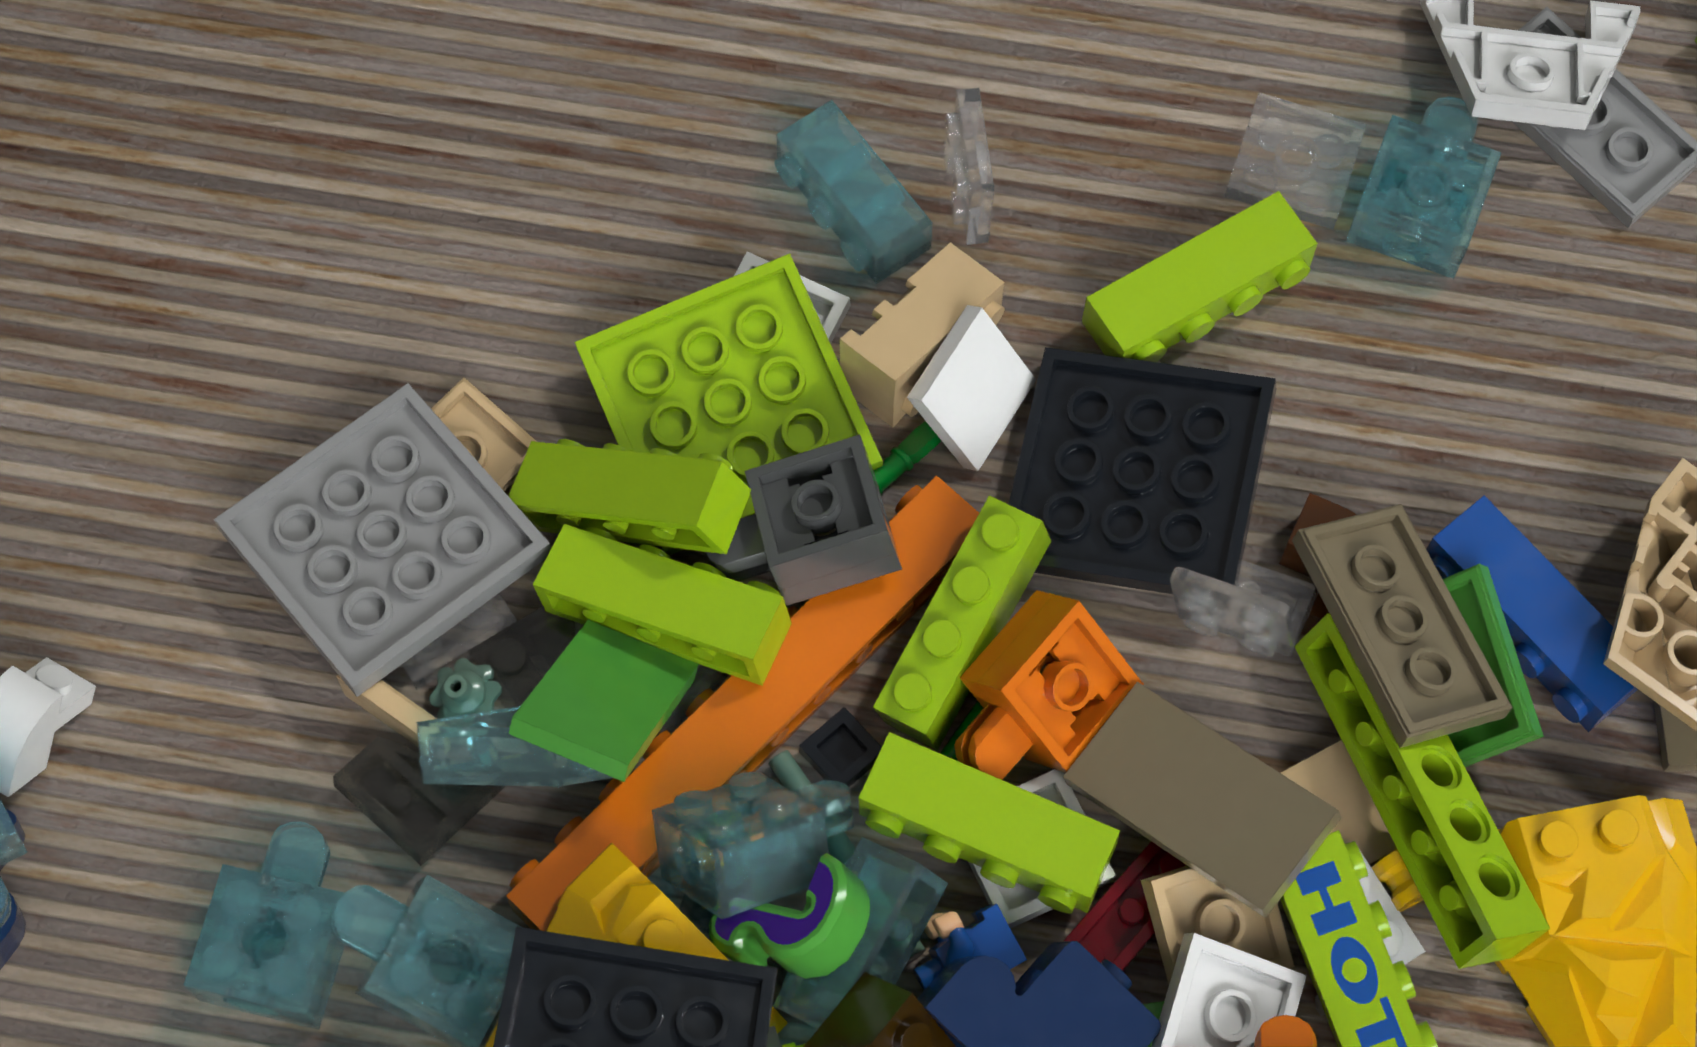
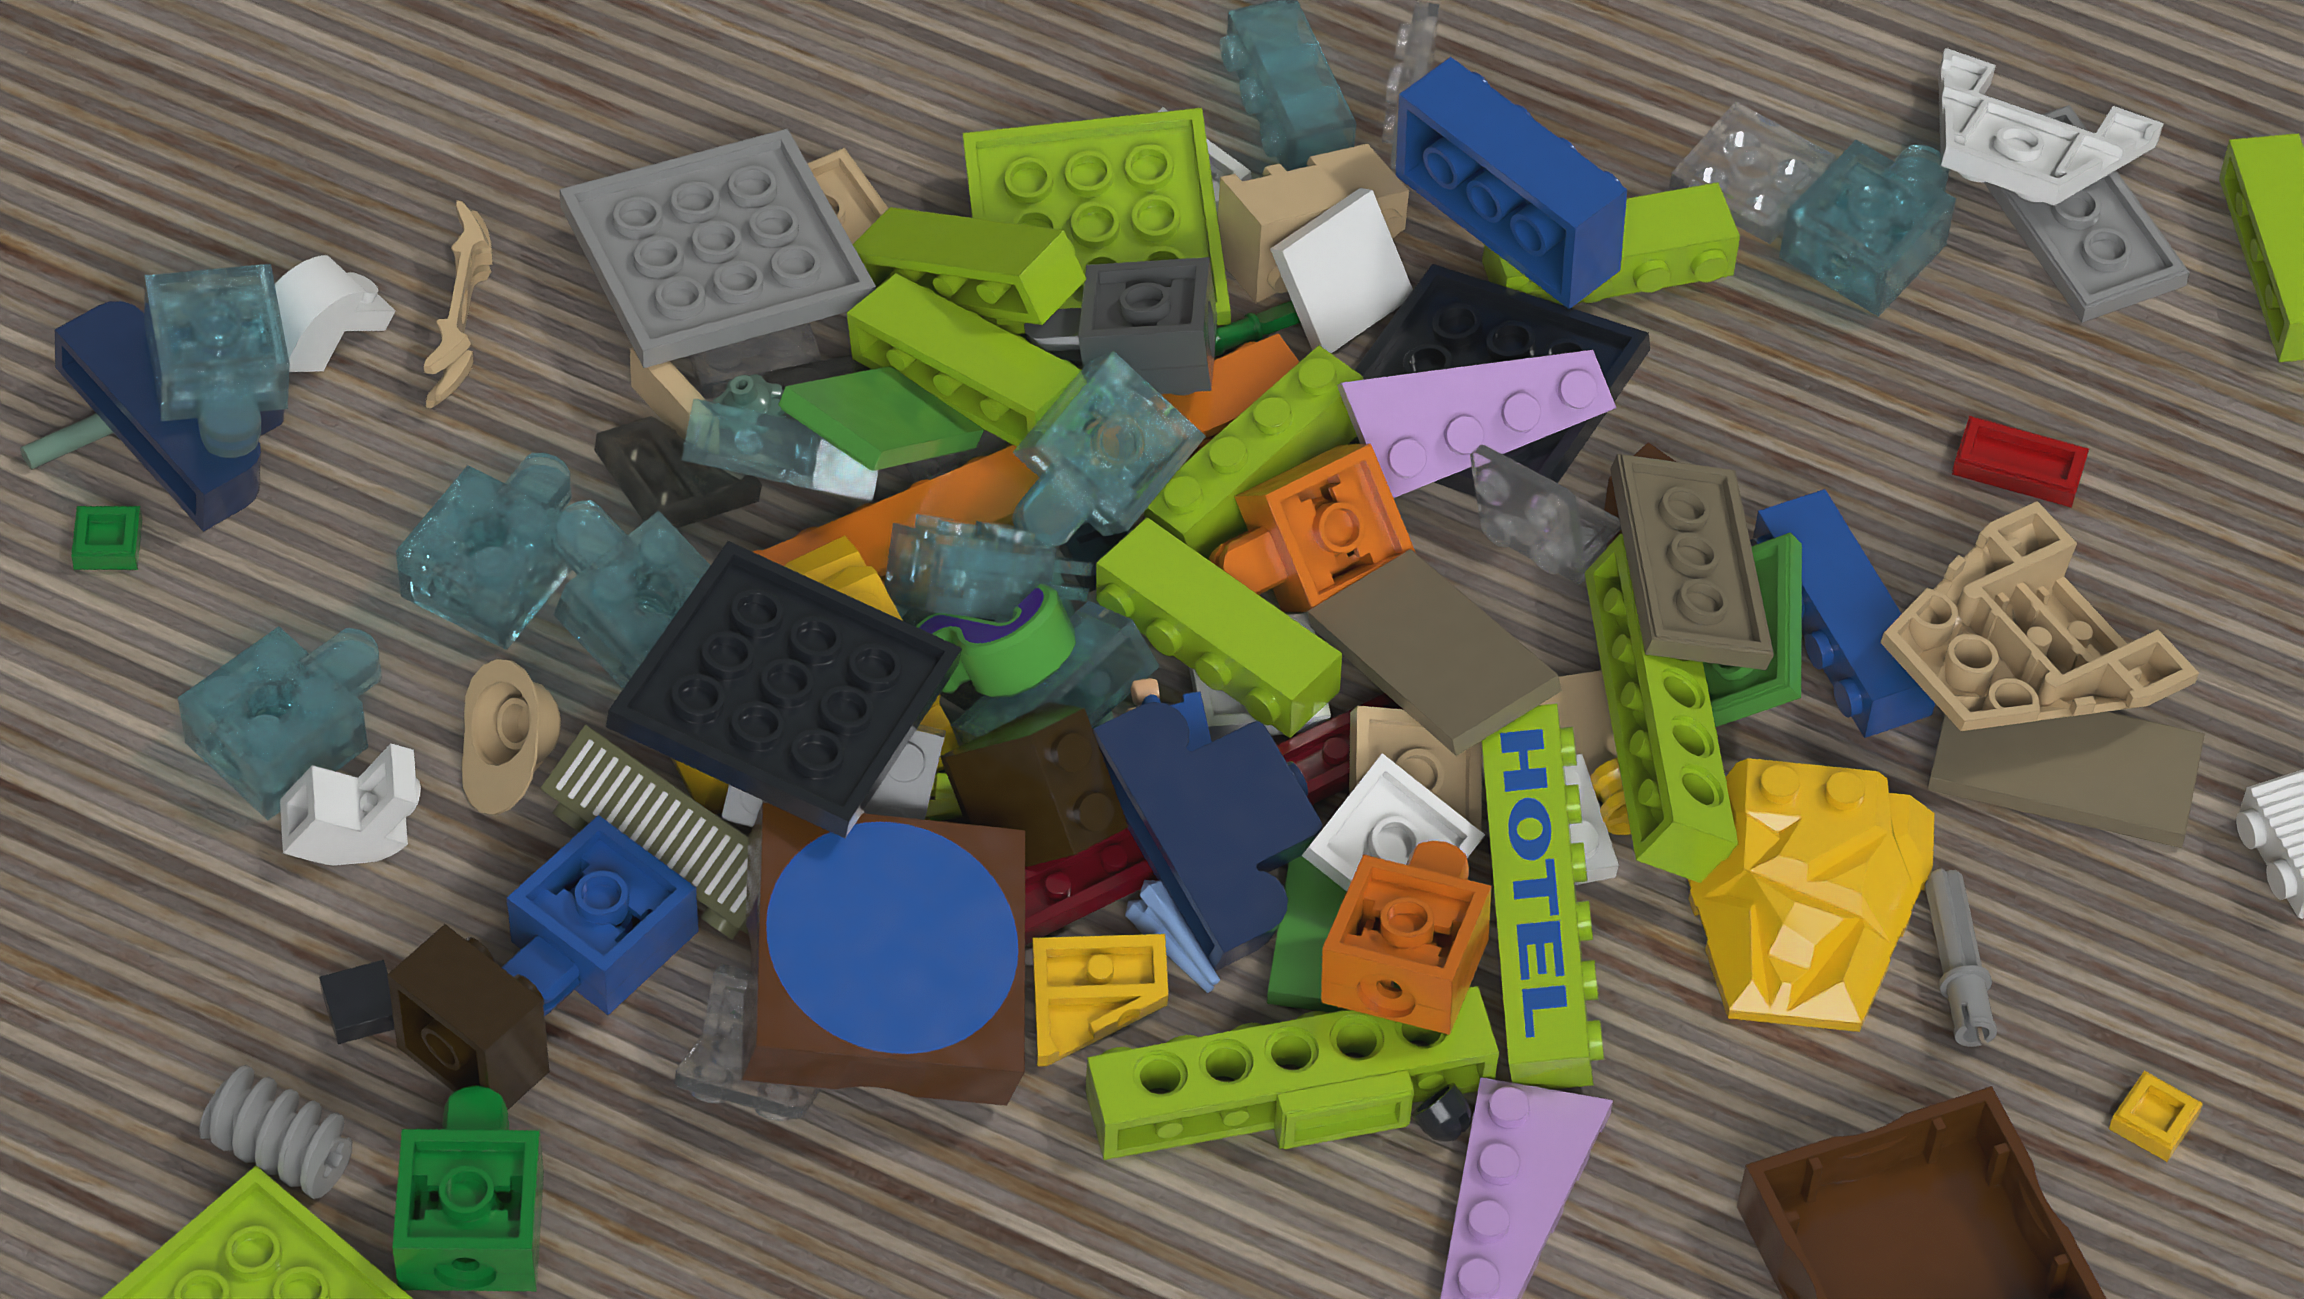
camera: 15 degrees right, 15 degrees down
none -> tan piece [424,200,492,408]
none -> clear light blue brick [1012,351,1206,549]
none -> lavender wing [1337,350,1616,498]
none -> blue brick [1396,57,1628,309]
none -> red tile [1952,416,2089,508]

